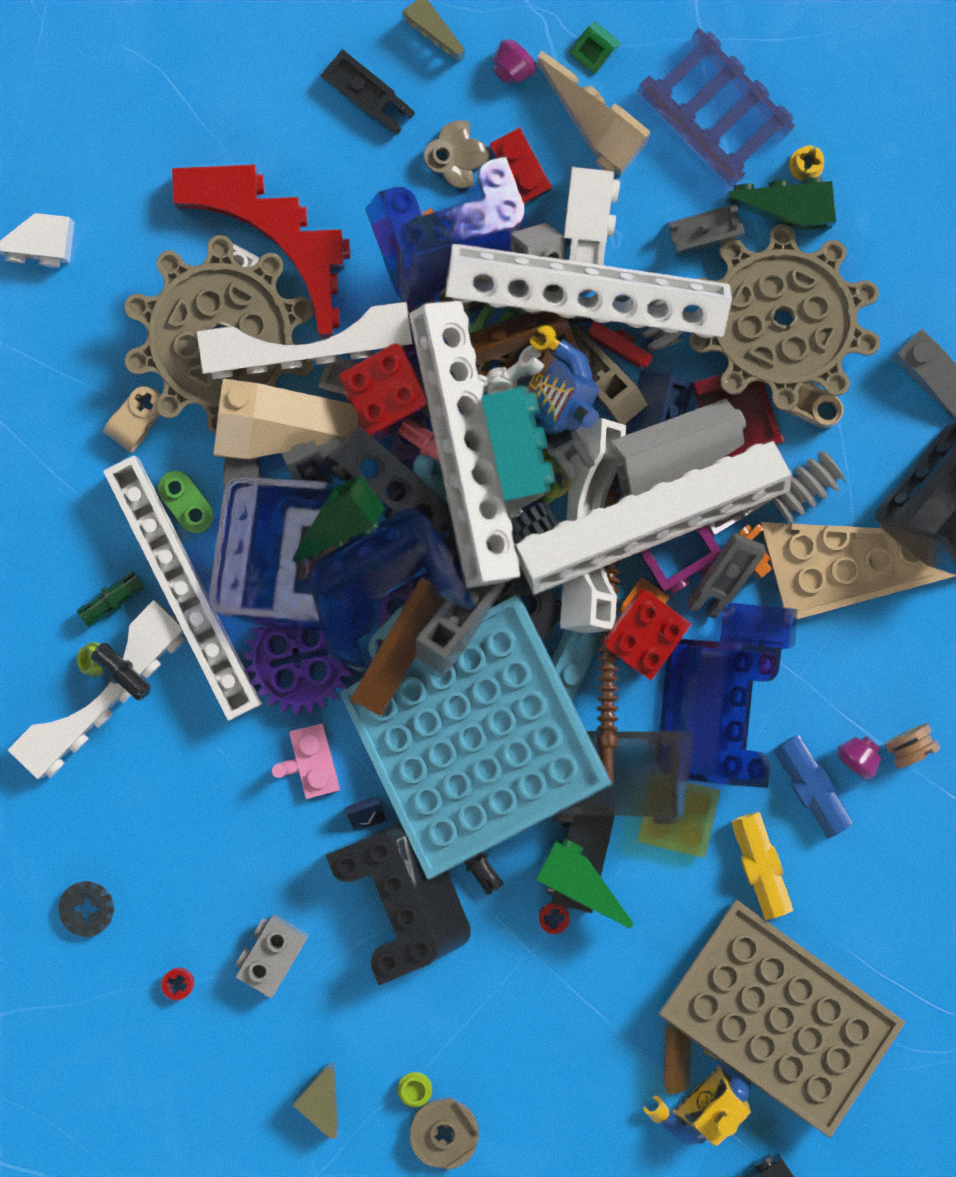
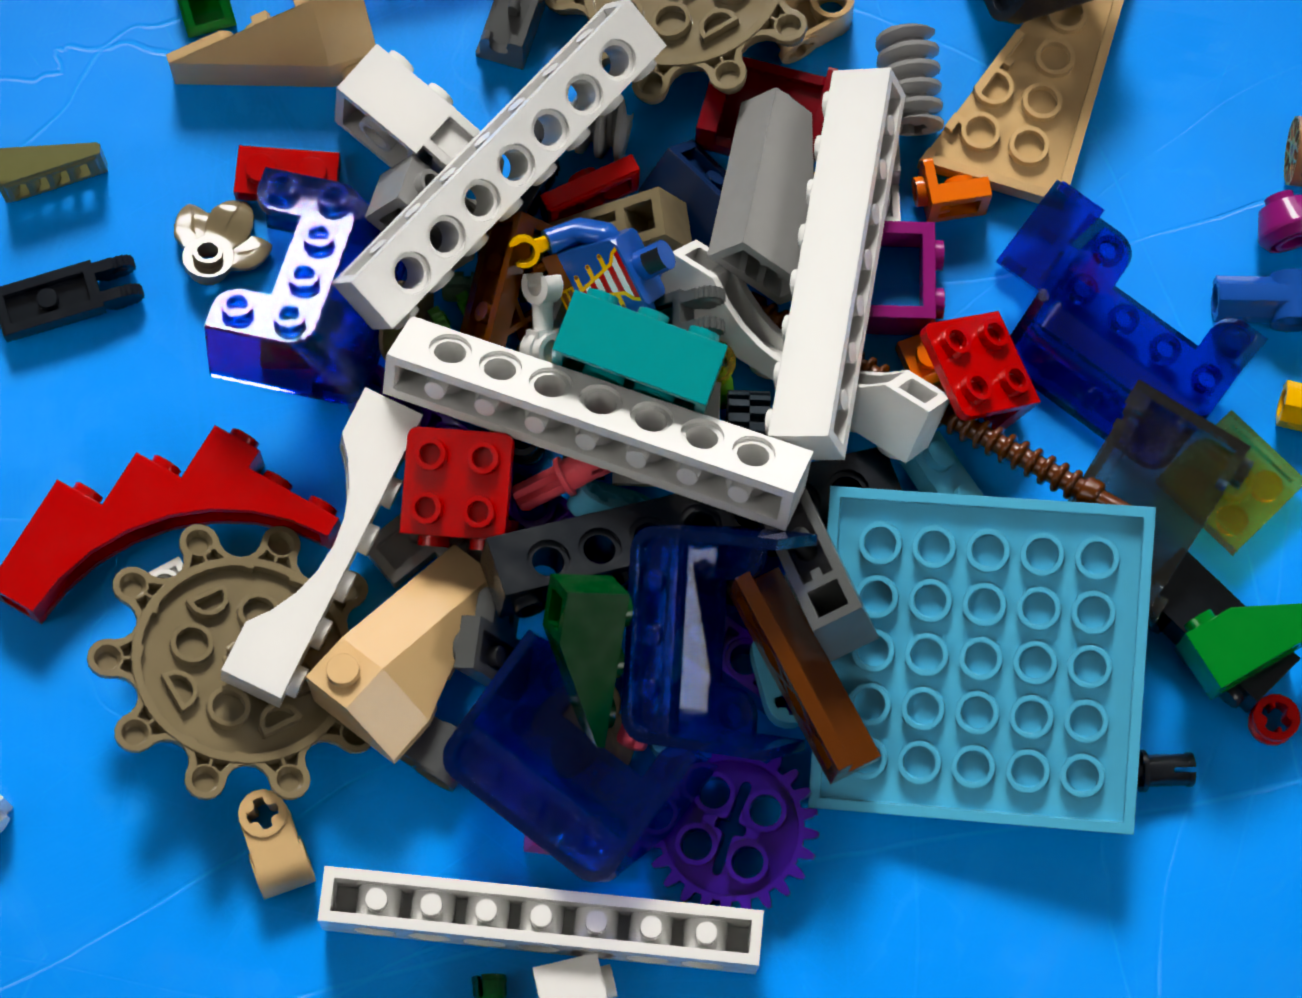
camera: 60 degrees left, 15 degrees down
bright green plate [158,471,215,533] -> none
bright pink plate [272,723,340,799] -> none
black windscreen [325,822,471,986] -> none
dark blue slope [345,796,386,831] -> none
magenta cone [492,39,536,84] -> none
dark grey hinge [687,533,766,619] -> none

